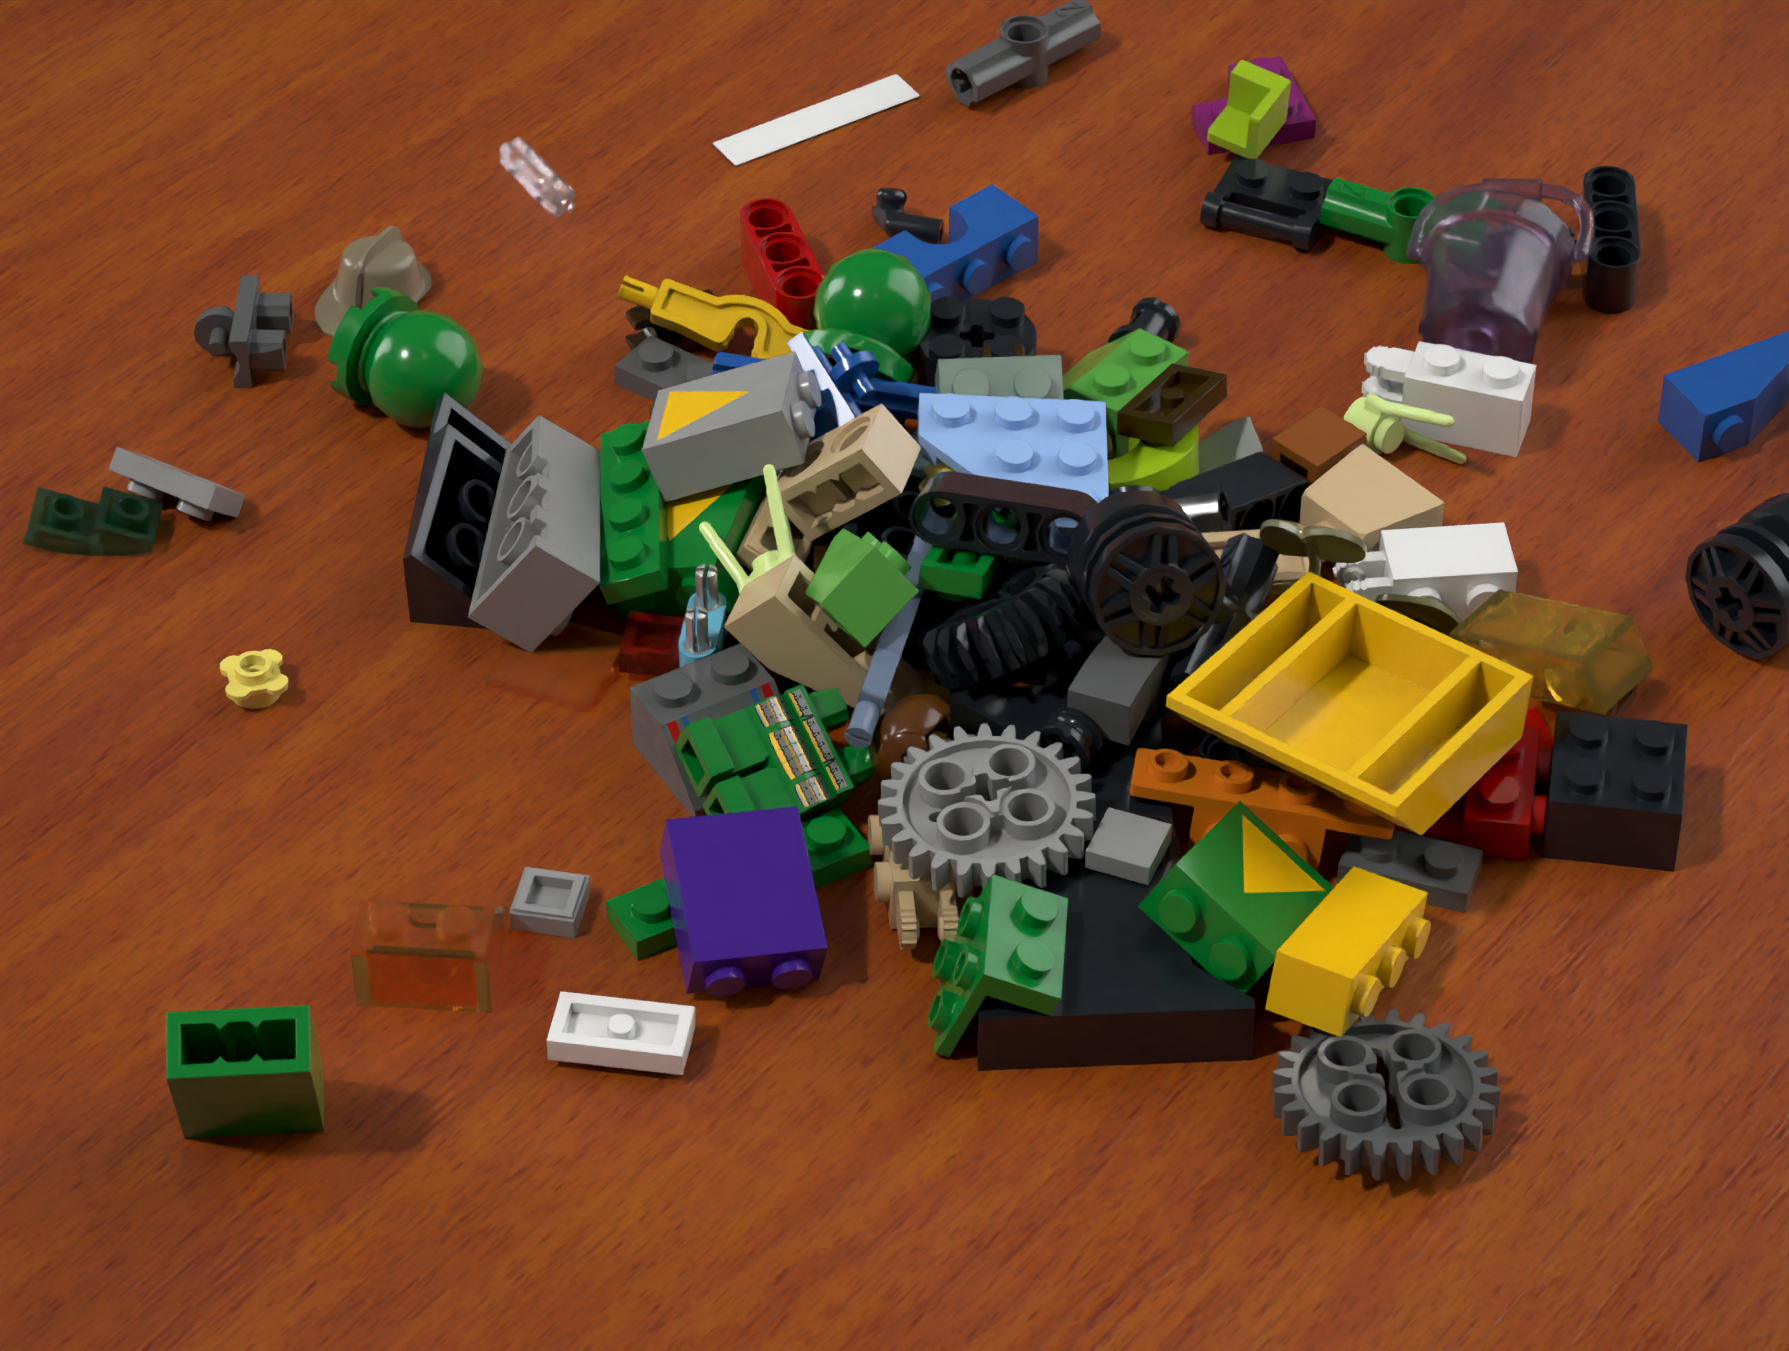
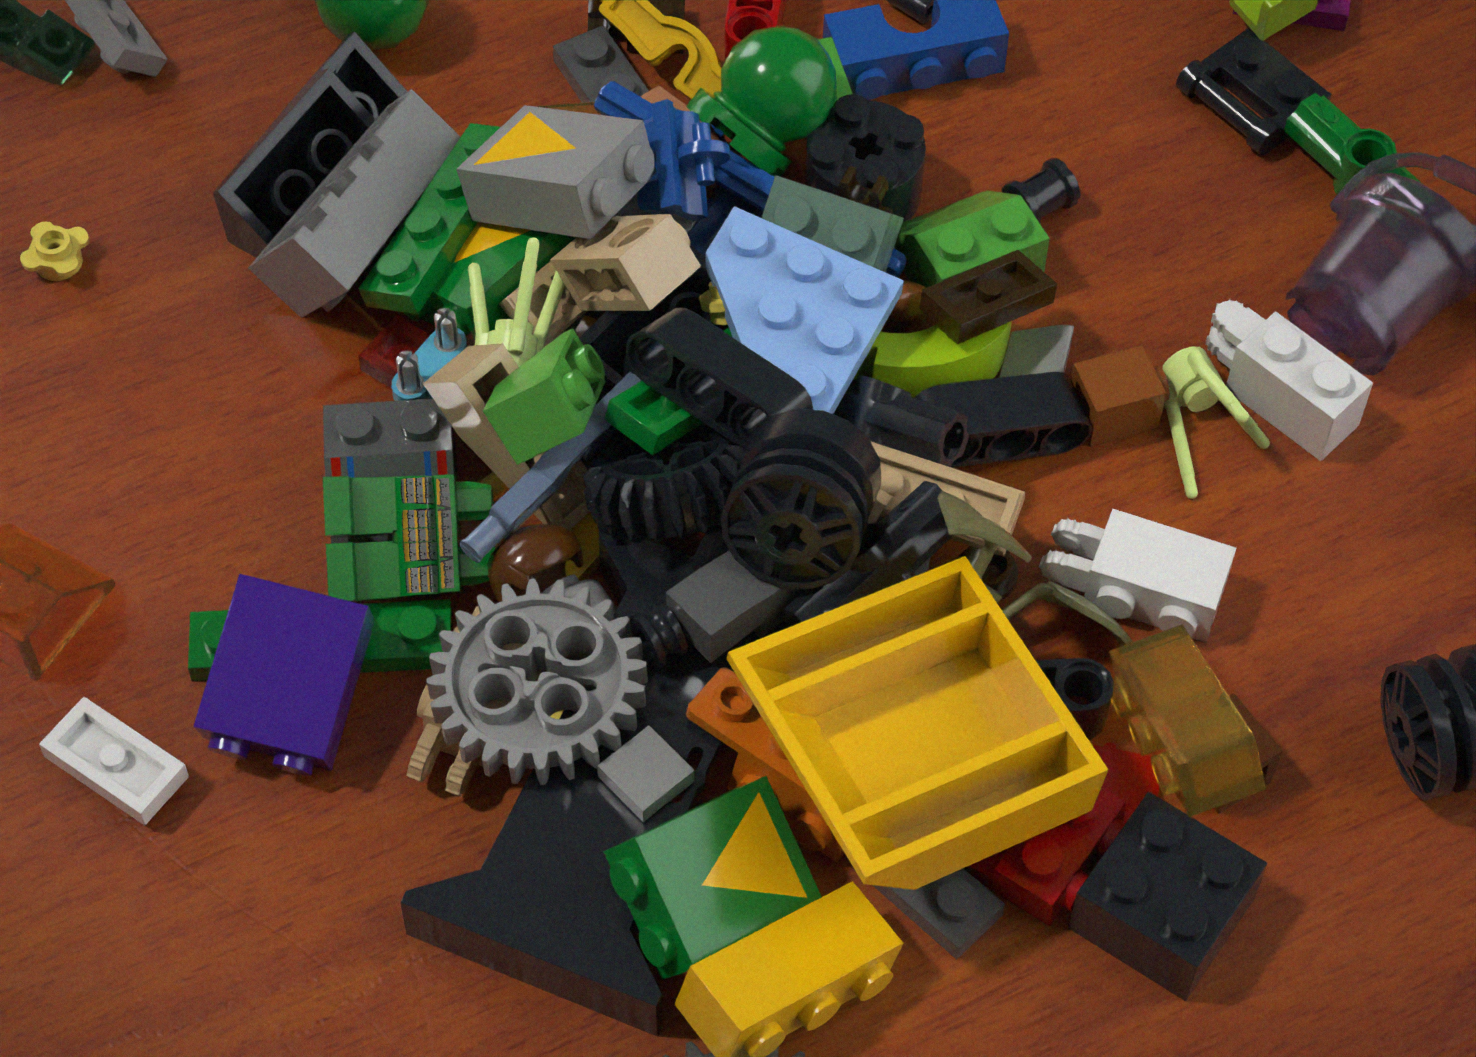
camera: 25 degrees right, 15 degrees up
light grey tile [509,867,591,939] -> none
green bracket [927,874,1068,1057] -> none
tan torso [1300,444,1444,566] -> none

